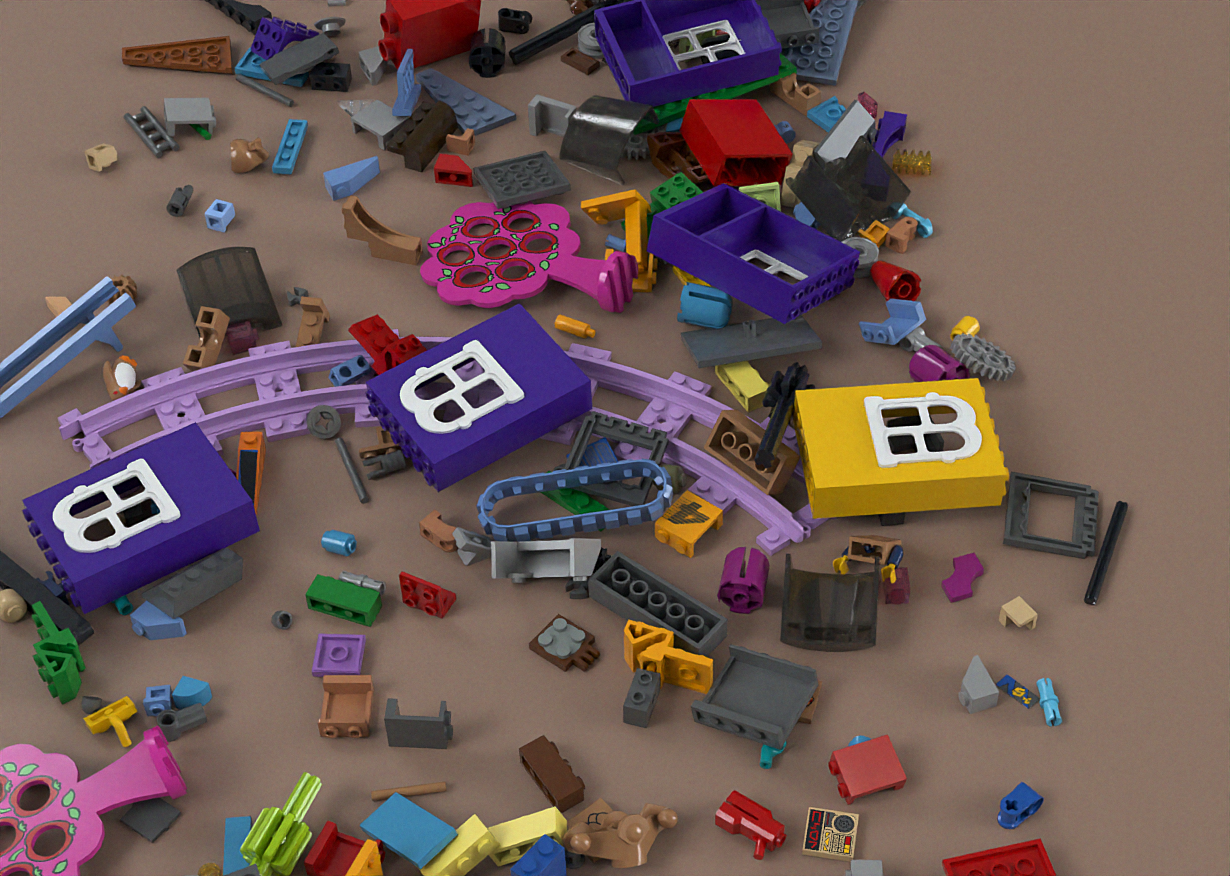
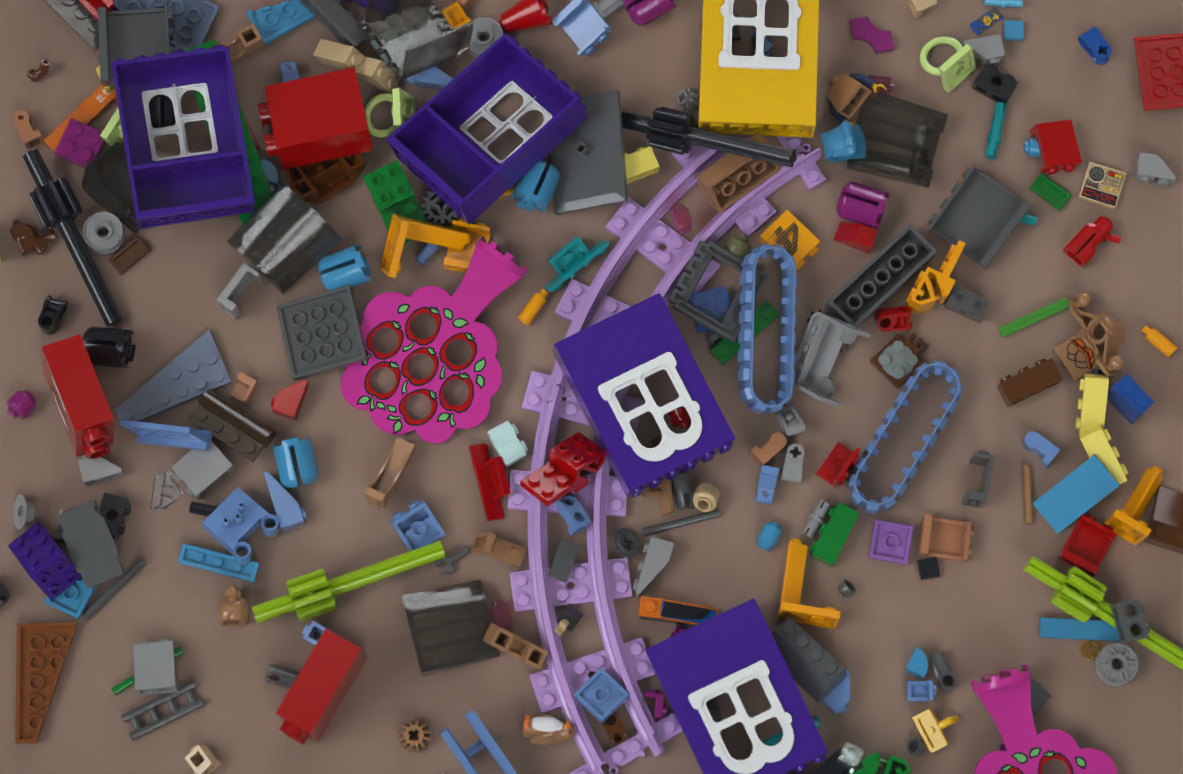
camera: 85 degrees left, 30 degrees up
none -> medium blue piece [189,487,280,565]
none -> lime axle [252,541,446,623]
none -> dark azure cylinder [272,436,319,488]
none -> red brick [276,629,367,745]
none -> dark azure cylinder [318,244,372,291]
none -> medium blue plate [390,499,445,551]
none -> red bracket [469,444,511,521]
none -> light aqua brick [487,421,528,467]
none -> teal bracket [544,236,610,292]
none -> dark grey tile [547,539,579,583]
none -> pearl dark grey piece [554,604,583,636]
none -> medium blue tile [573,668,630,723]
none -> reddish brown leg [601,711,629,747]
none -> light grey slope [633,537,674,597]
none -> clear pink brick [670,204,695,235]
none -> tan head [693,483,720,512]
none -> medium blue leg [756,465,779,505]
none -> light orange piece [777,539,841,630]
none -> light grey piece [781,444,804,483]
none -> dark azure piece [820,121,867,163]
none -> red slope [834,222,878,254]
none -> clear light blue panel [837,742,865,773]
none -> medium blue piece [847,360,963,514]
none -> red piece [874,306,912,332]
none -> black tile [917,557,940,580]
none -> yellowish green tile [919,37,976,93]
none -> black brick [972,64,1018,104]
none -> teal pin [984,102,1008,160]
none -> bright green axle [998,298,1069,337]
none -> dark azure tile [1003,20,1024,41]
none -> medium blue leg [1023,431,1060,468]
none -> green tile [1029,173,1072,211]

